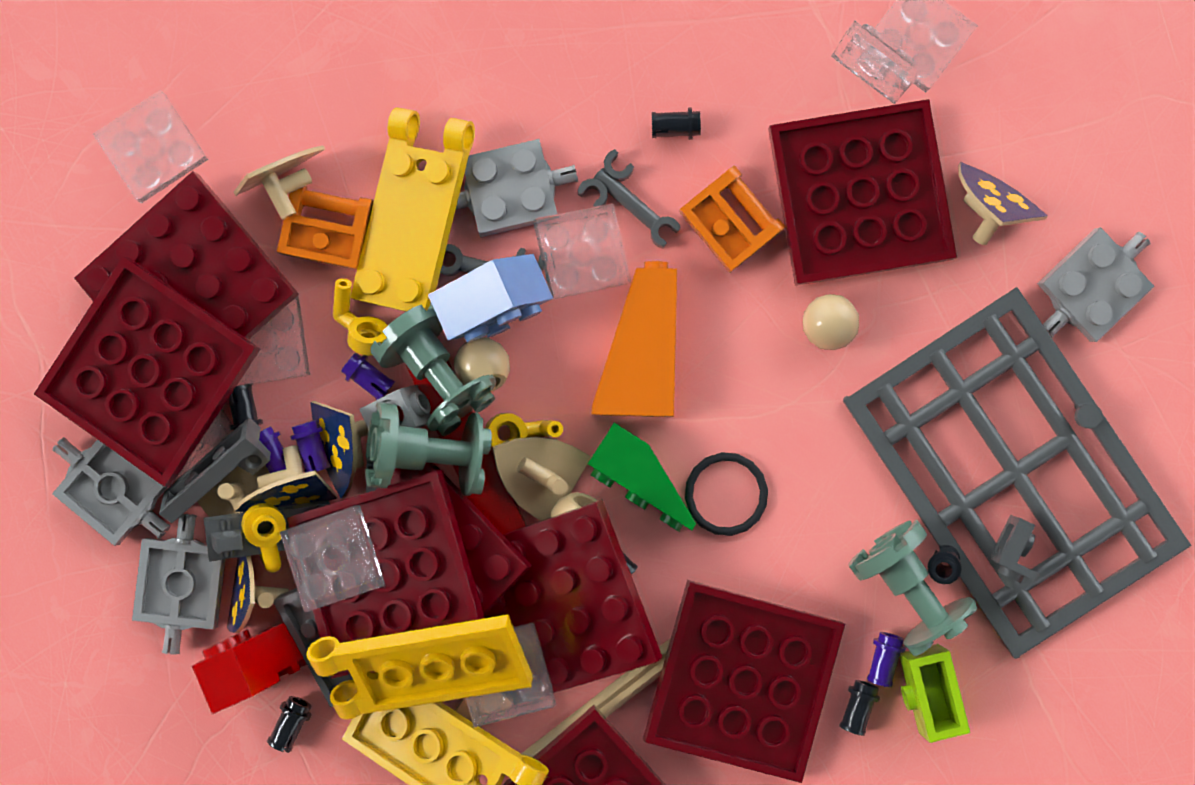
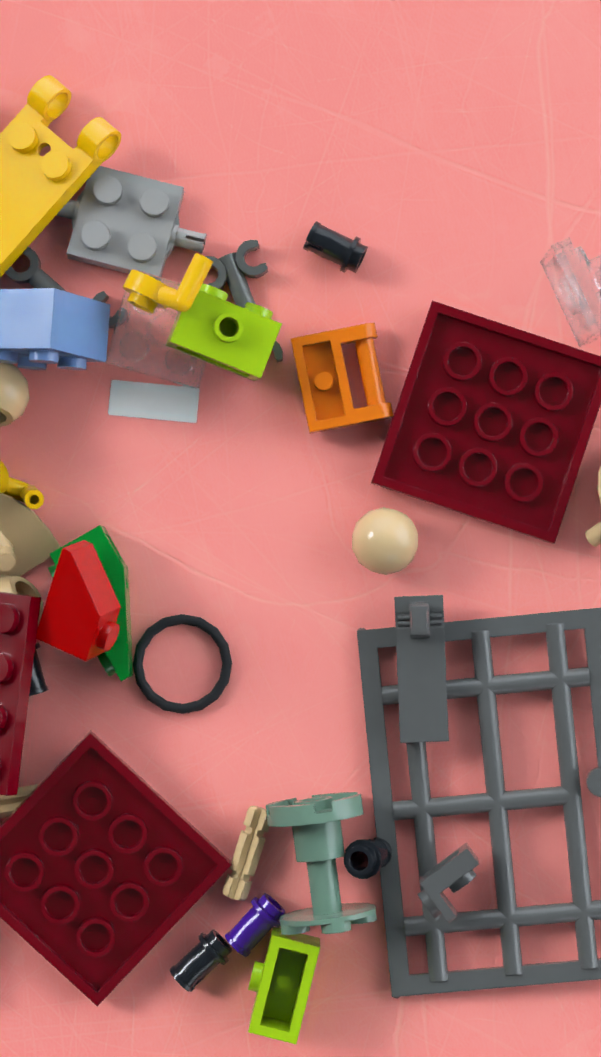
camera: 25 degrees right, 0 degrees up
orange slope [592,261,677,417] -> none
none -> red slope [36,540,121,661]
none -> white sticker [108,380,200,423]
none -> yellow plate [122,253,213,314]
none -> lime brick [165,284,282,381]
none -> tan axle [222,806,270,901]
none -> dark grey hinge [394,595,449,743]

